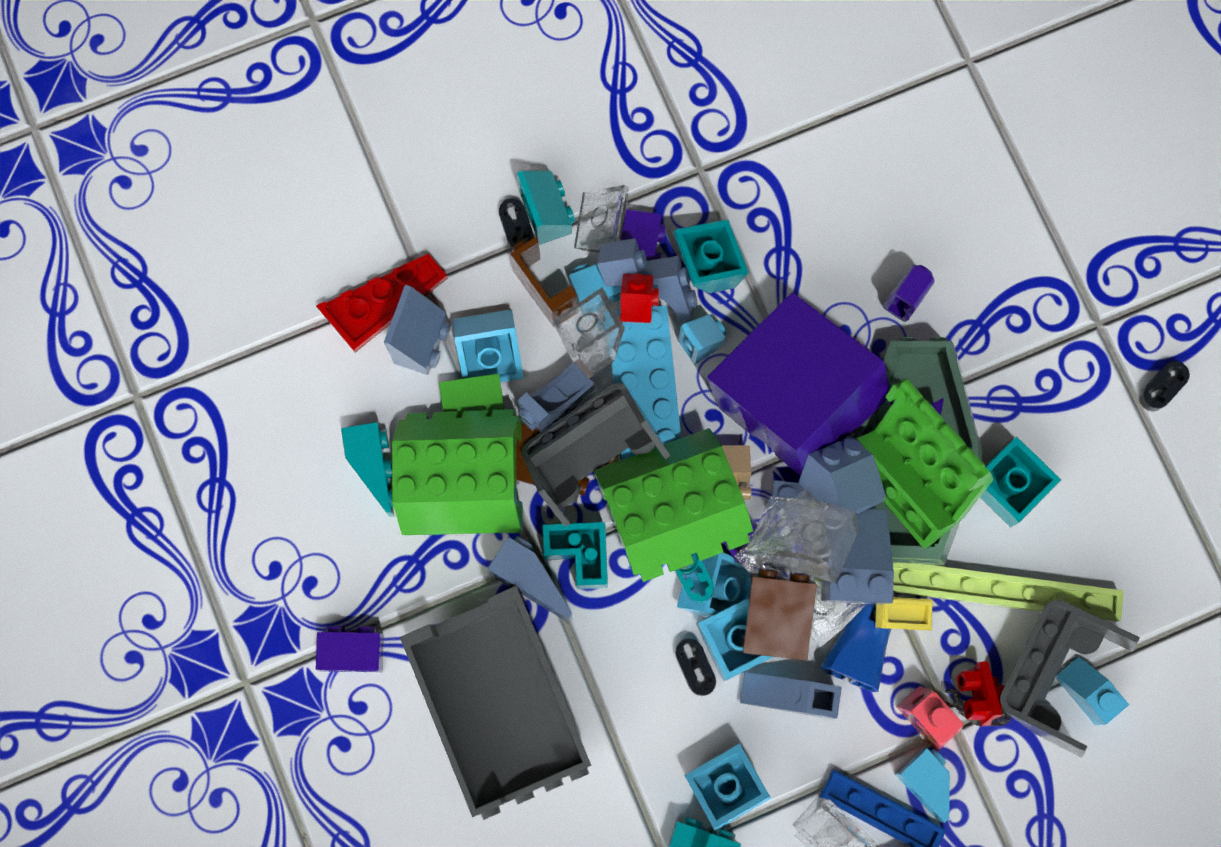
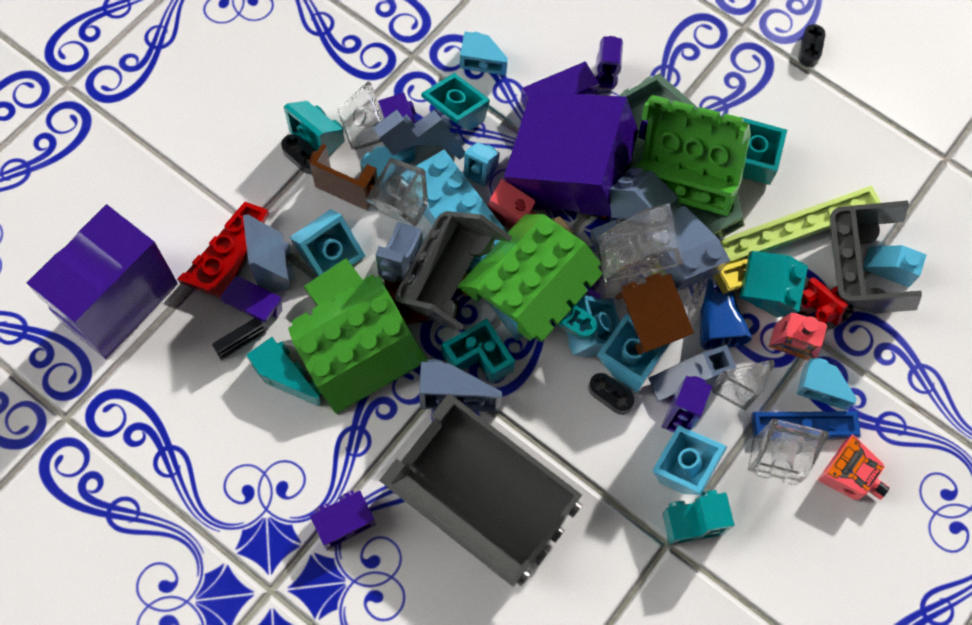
camera: 30 degrees left, 10 degrees down
red brick [621,274,659,323] -> none
none -> dark purple tile [26,204,178,359]
none -> black tile [212,318,266,360]
none -> dark purple panel [220,275,282,322]
none -> medium azure slope [460,31,508,76]
none -> coral torso [487,179,537,228]
none -> dark purple brick [520,61,599,108]
none -> dark purple brick [661,375,713,433]
none -> clear slope [711,360,775,411]
none -> teal slope [739,251,808,318]

